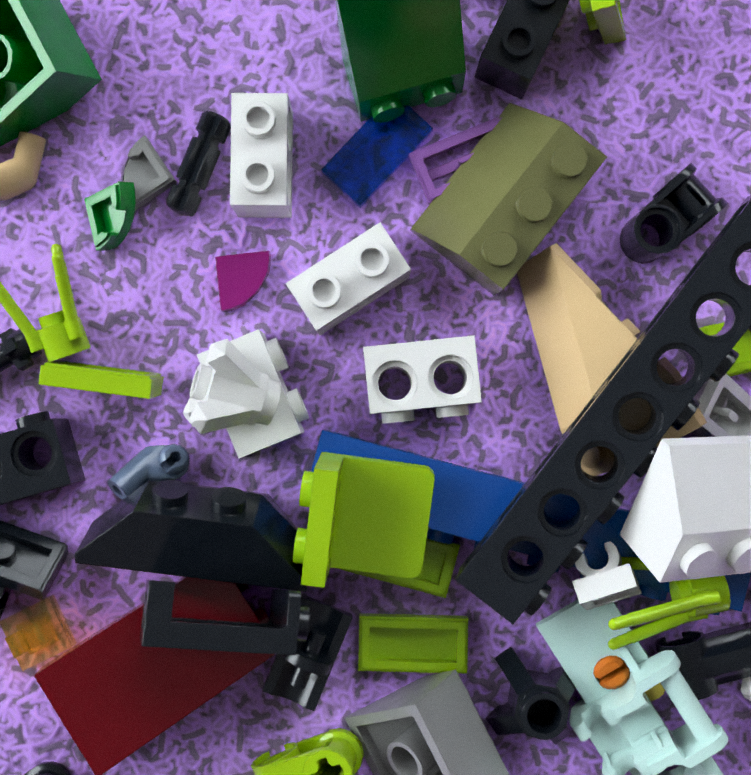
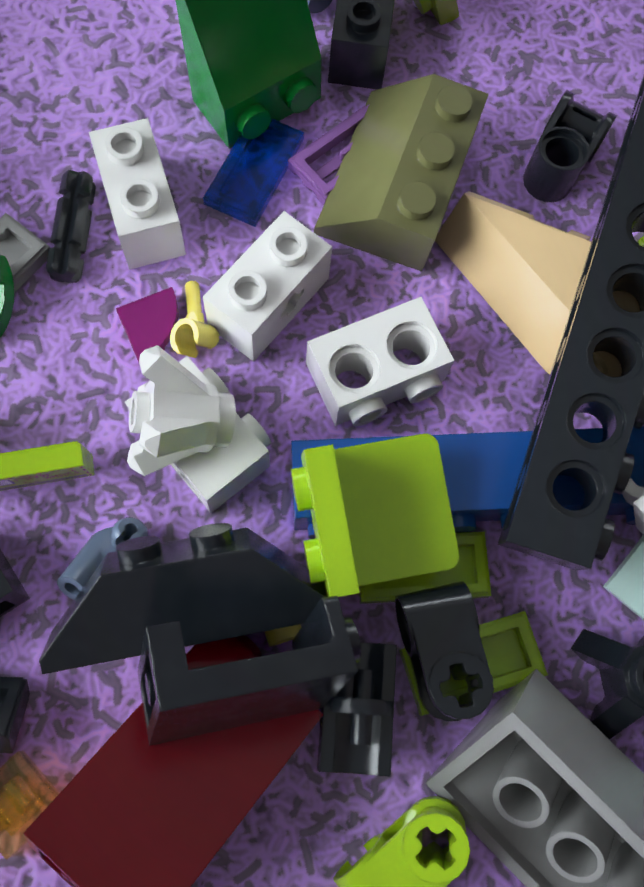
camera: 30 degrees left, 15 degrees down
none -> light yellow hand [170,281,219,358]
none -> black piece [395,581,494,722]

